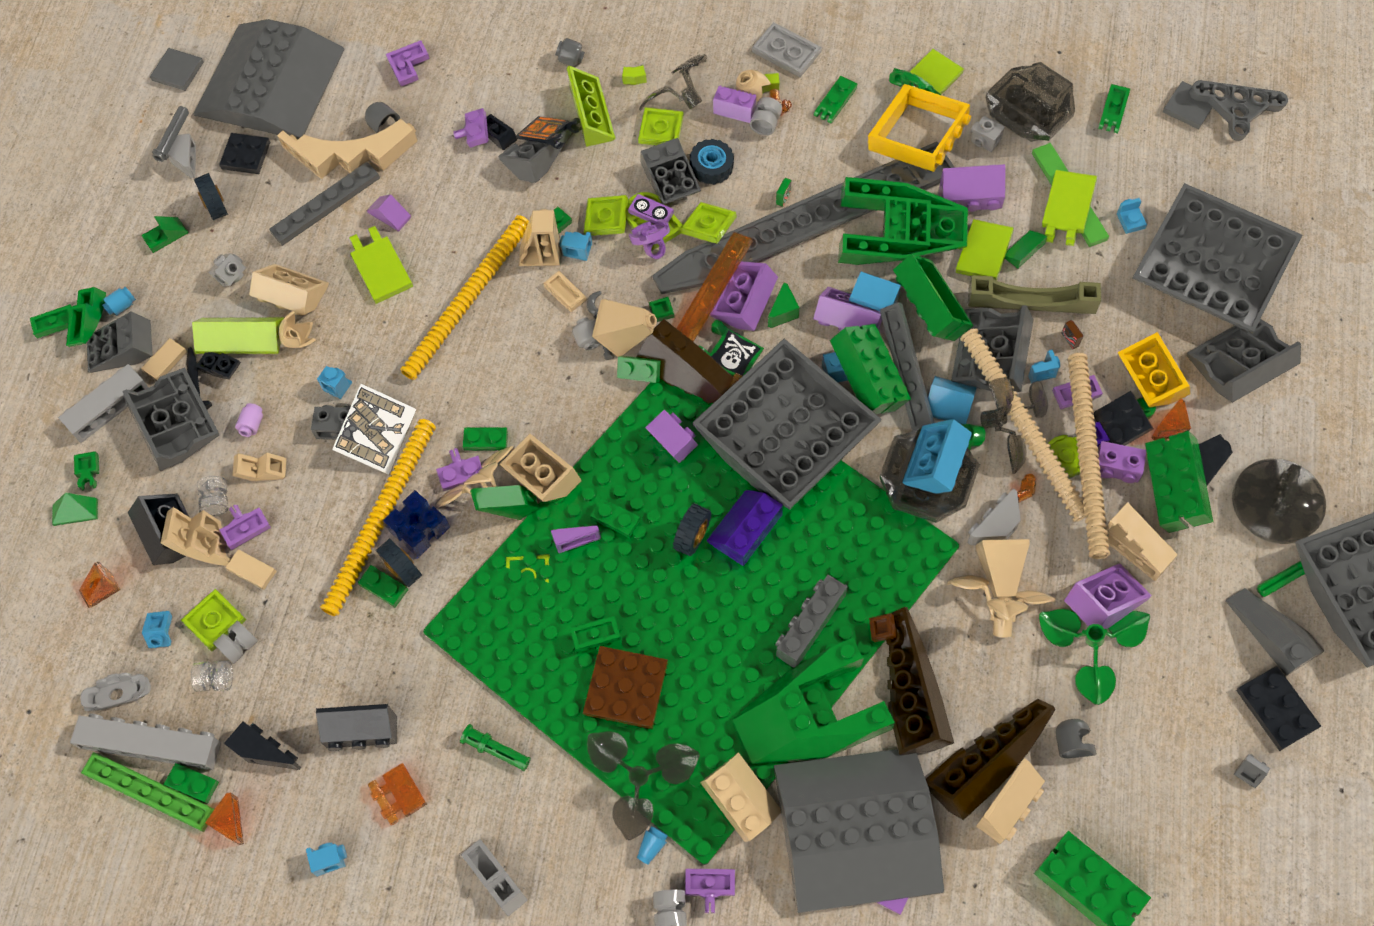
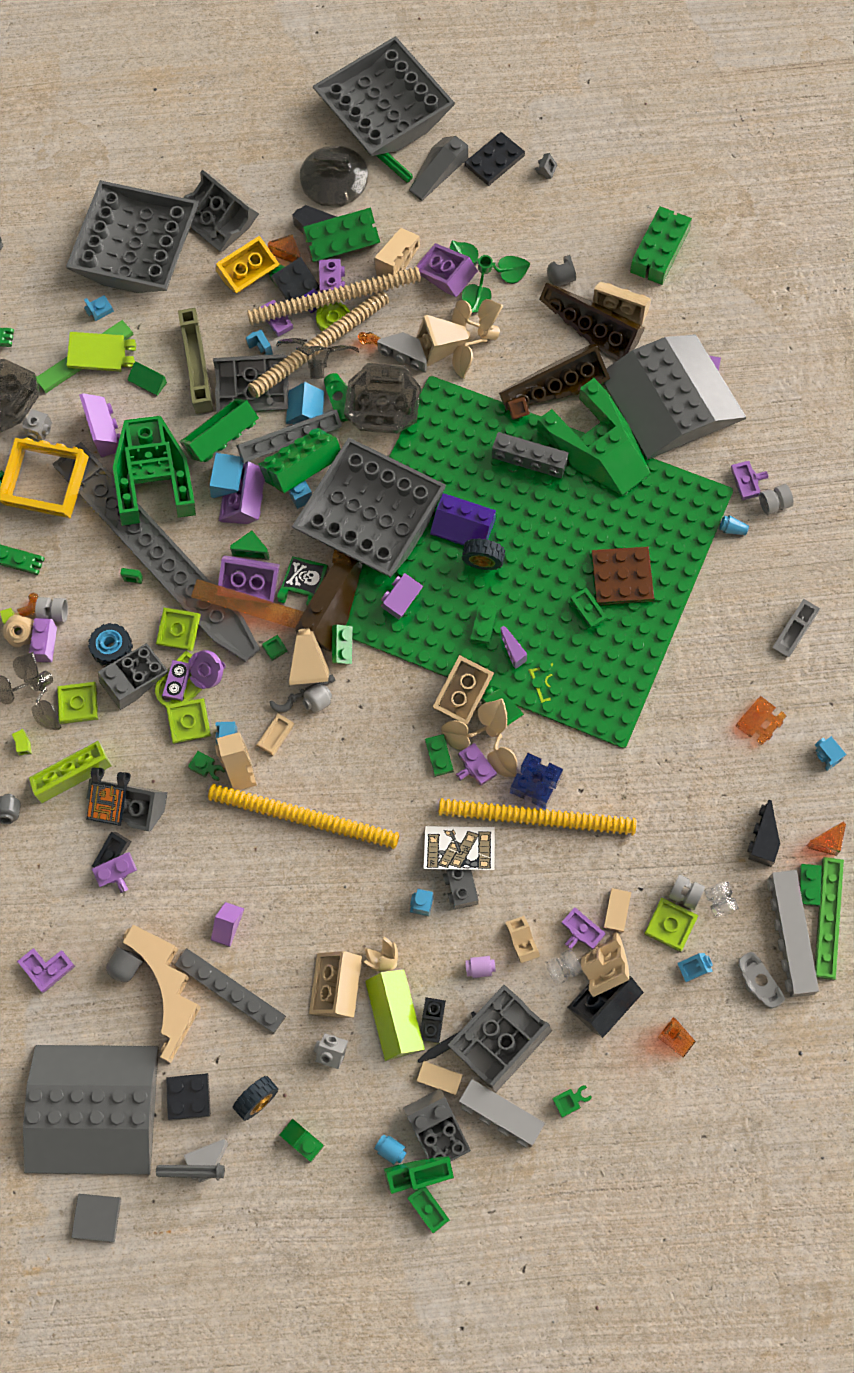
camera: 105 degrees left, 5 degrees up
slope [52,493,98,526] -> none
slope [316,704,397,751] -> none
lime tile [349,226,413,304] -> none
green plate [358,565,408,608] -> none
black wheel [375,538,422,588] -> none
green pin [460,724,531,772] -> none
clear smoke plant [587,731,700,840] -> none
tan slope [700,753,781,842] -> none
dark azure slope [902,419,972,494] -> none
lime tile [956,219,1014,281] -> none
reddish brown tile [1061,320,1084,349] -> none

